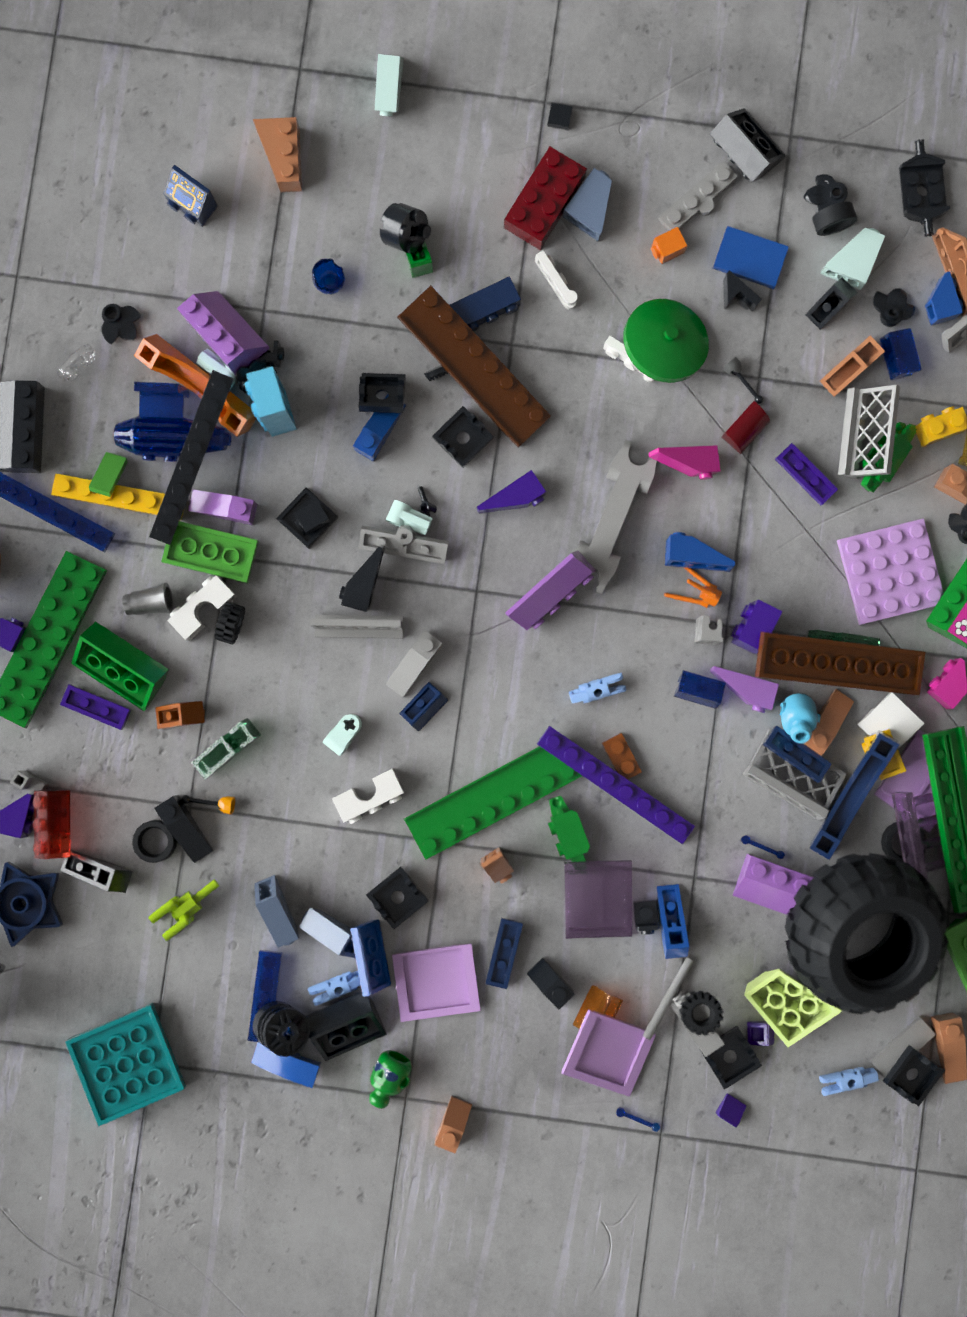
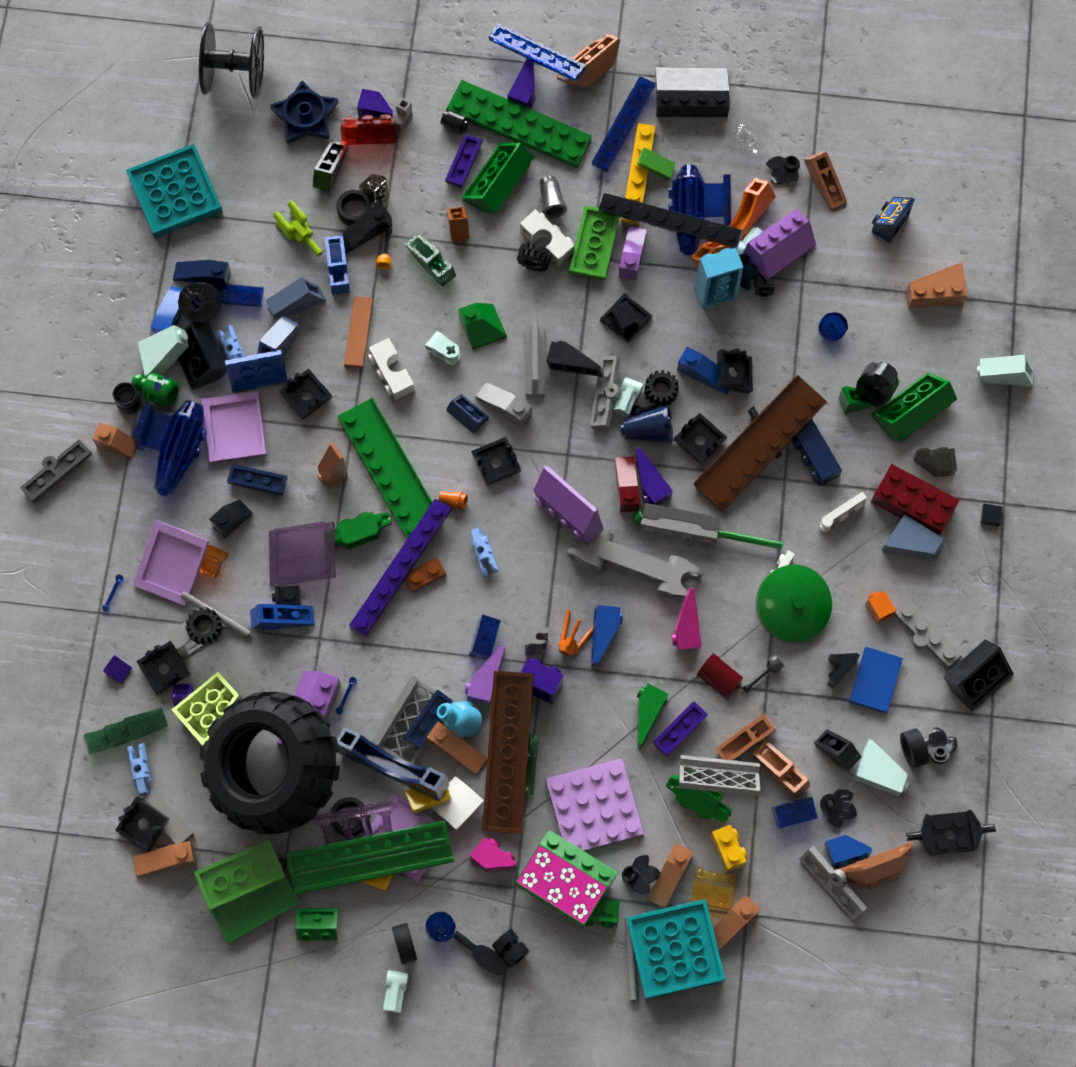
camera: 90 degrees right, 15 degrees down
none -> dark grey hinge [20,439,92,503]
none -> clear green slope [83,708,168,755]
none -> black wheel [112,382,141,415]
none -> clear blue piece [132,400,207,496]
none -> light aqua slope [138,325,189,377]
none -> dark blue slope [173,260,231,288]
none -> blue slope [325,235,350,295]
none -> nougat tile [344,296,373,369]
none -> clear smoke slope [359,174,389,206]
none -> orange cone [438,491,468,510]
none -> black brick [440,110,469,134]
none -> green slope [458,303,507,350]
none -> black piece [471,437,521,486]
none -> dark red slope [615,456,640,512]
none -> dark blue cone [621,406,673,443]
none -> piece [633,503,783,549]
none -> green slope [637,683,669,749]
none -> black tyre [644,370,679,407]
none -> nougat slope [715,714,777,761]
none -> nougat slope [804,152,847,210]
none -> green slope [871,372,957,442]
none -> clear smoke slope [913,447,957,477]

